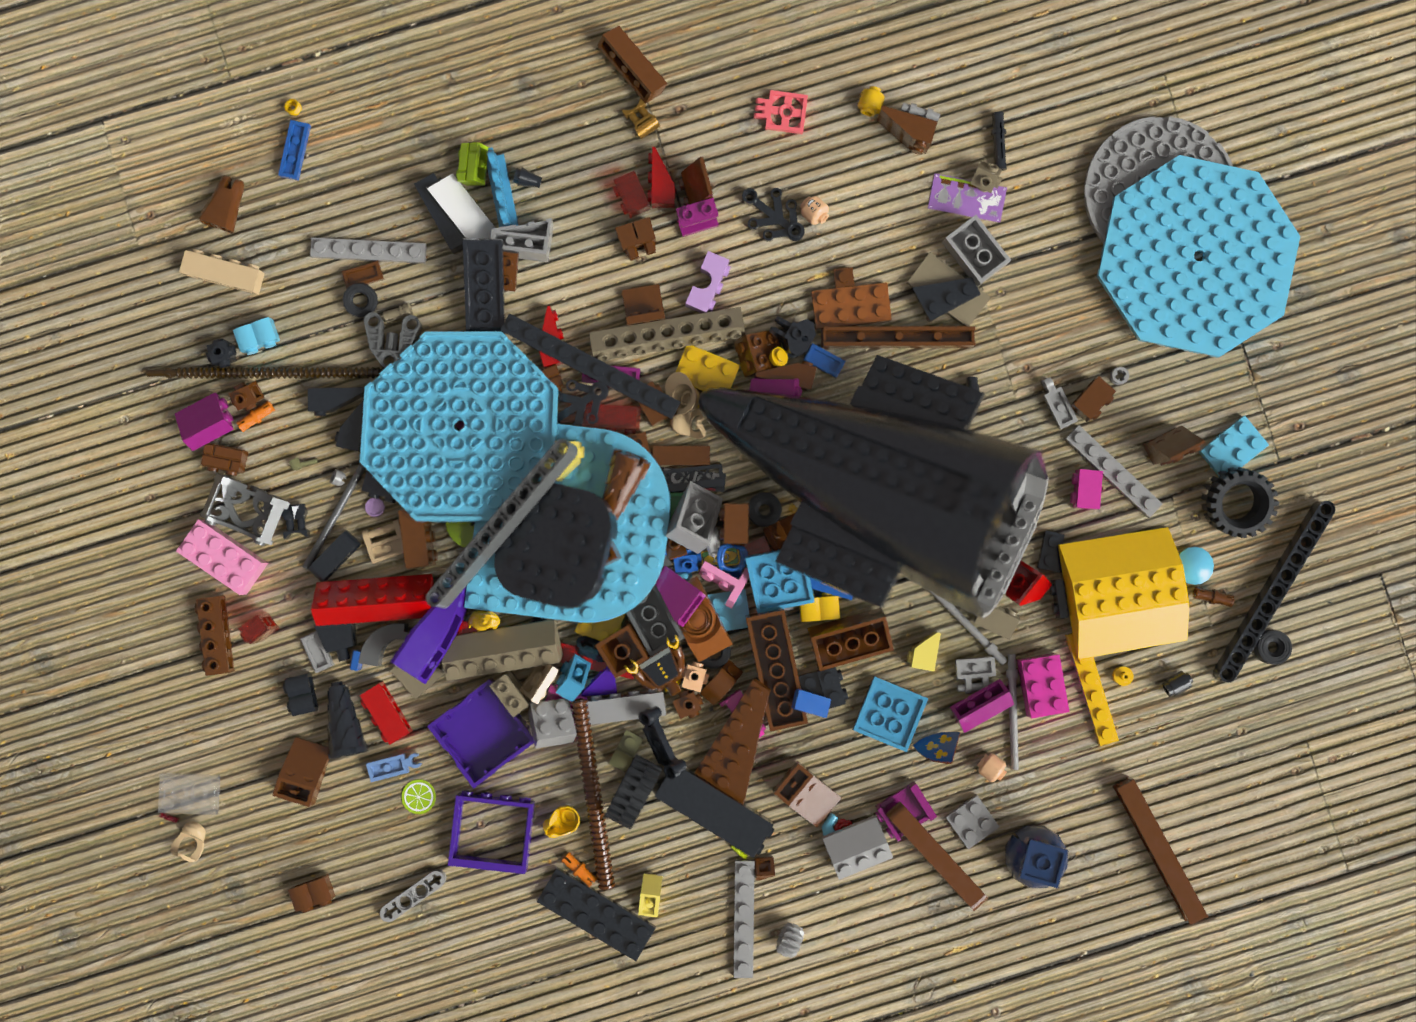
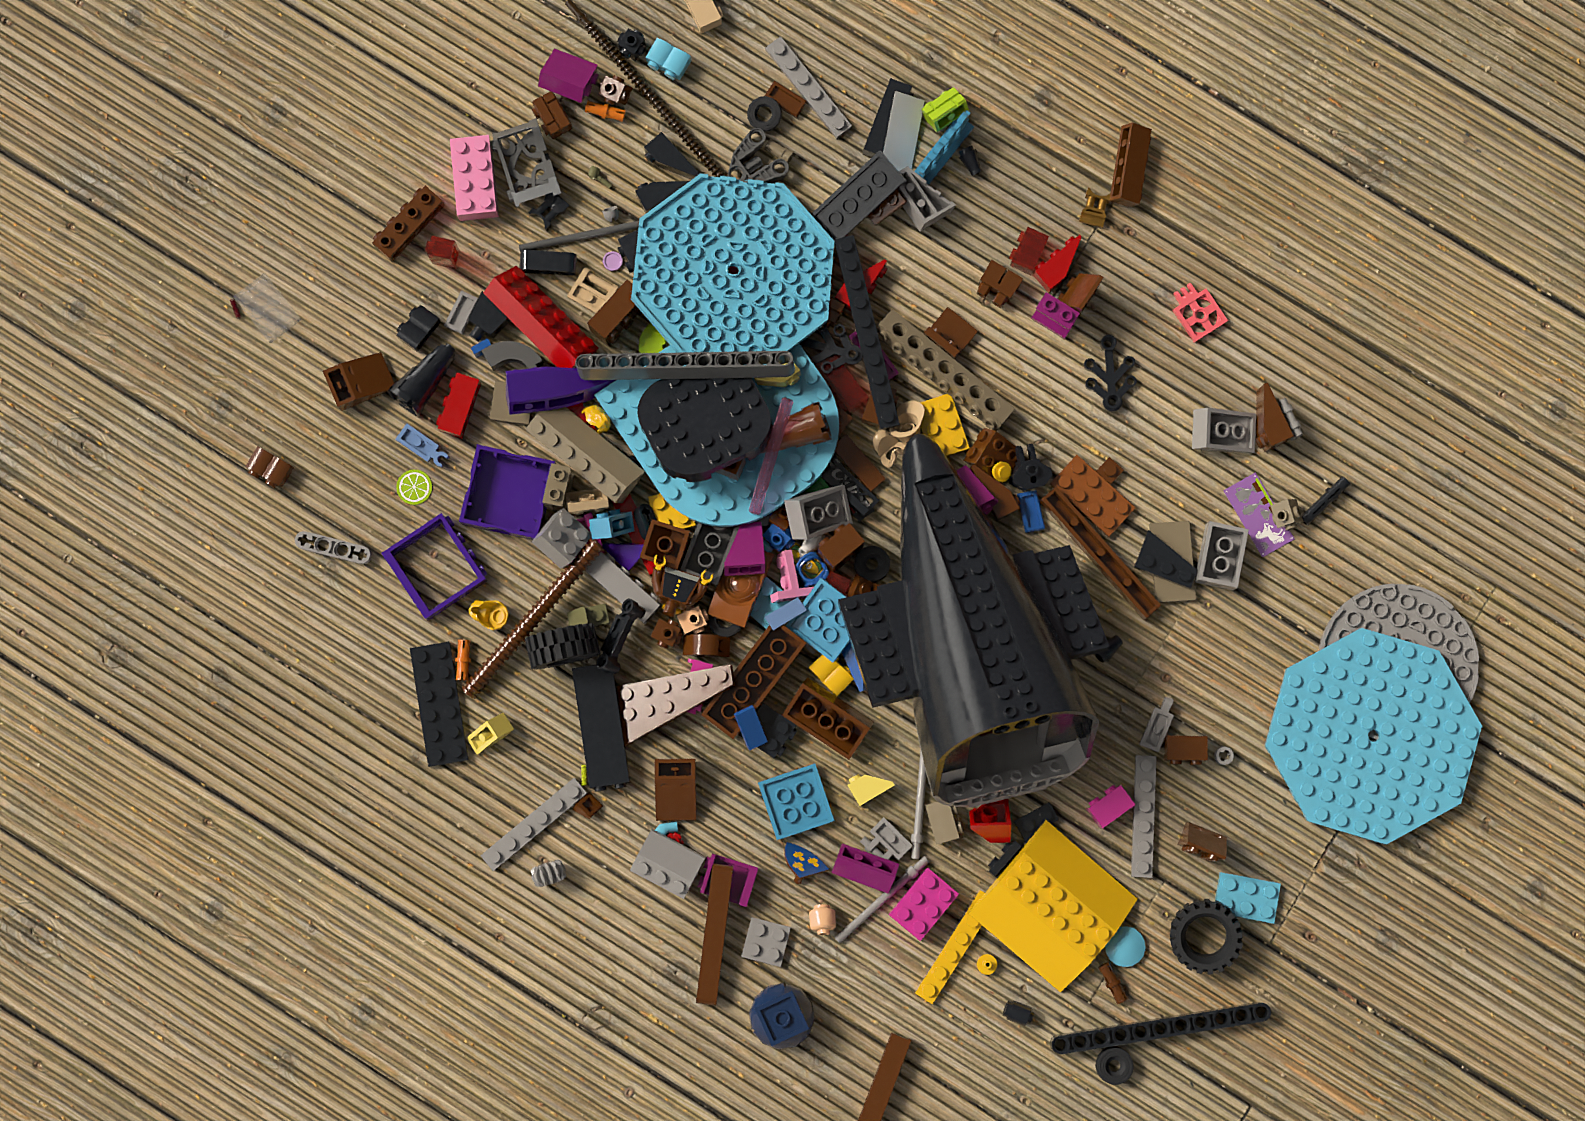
camera: 50 degrees right, 5 degrees down
tan piece [170,821,206,862] -> none
lavender arch [685,251,731,313] -> none
light nougat head [800,196,829,225] -> none
yellow head [857,86,885,117] -> none
none -> clear pink axle [749,398,793,515]
none -> medium blue sticker [765,597,806,630]
none -> light grey slope [1192,408,1256,453]

